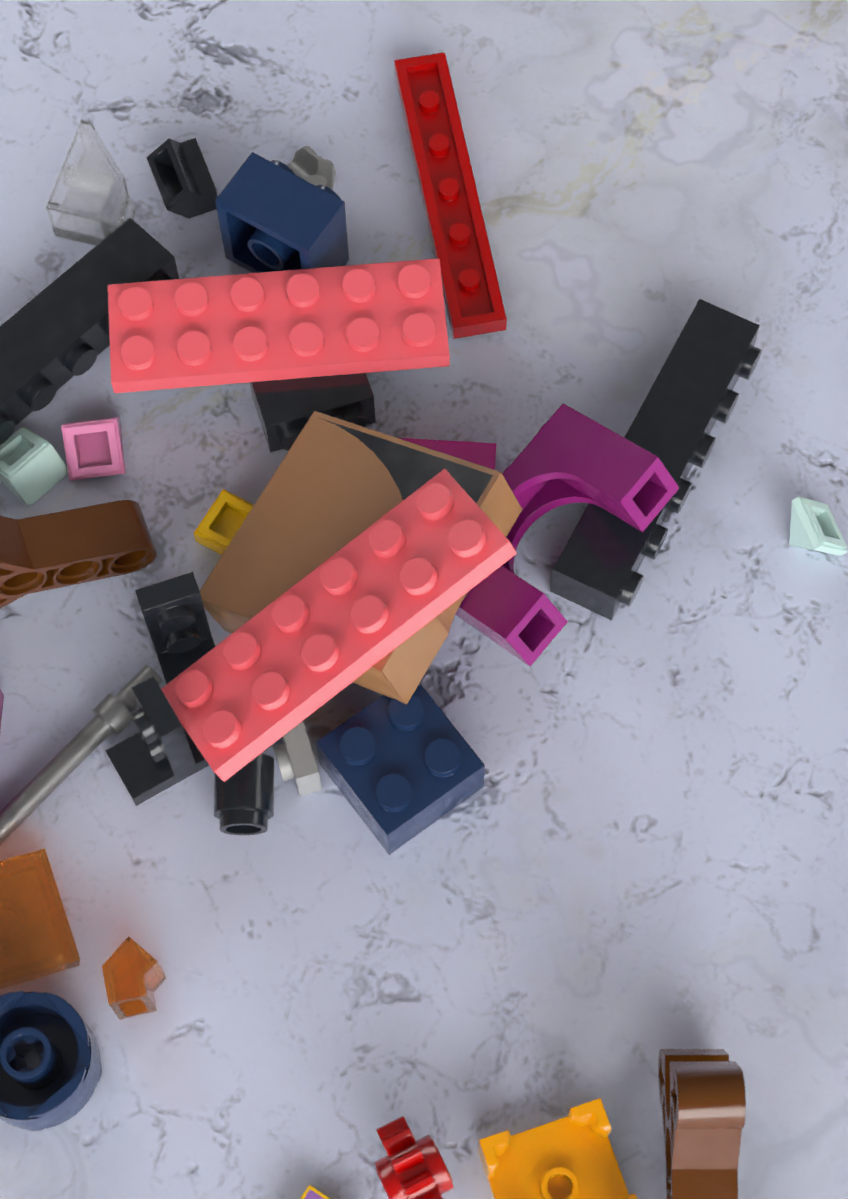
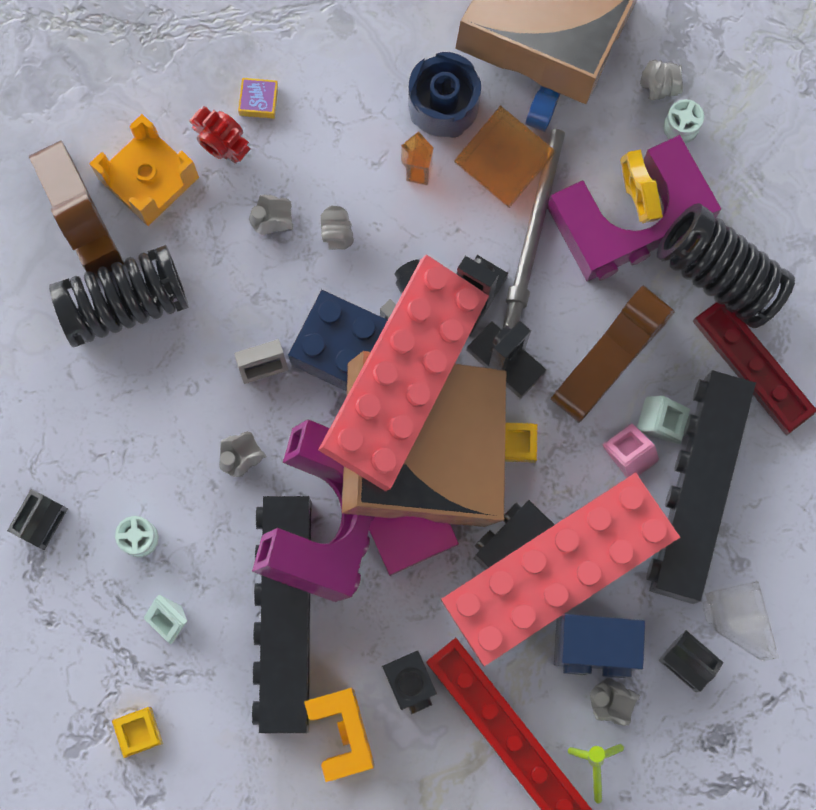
camera: 150 degrees right, 10 degrees up
none -> black piece [49,245,189,348]
none -> light aqua wheel [115,516,159,557]
none -> light grey arm [219,431,267,477]
none -> light grey piece [234,339,288,384]
none -> light grey arm [249,195,293,235]
none -> light orange panel [304,688,375,782]
none -> light grey arm [321,205,354,250]
none -> black brick [382,650,437,715]
none -> lime plant [568,744,624,804]

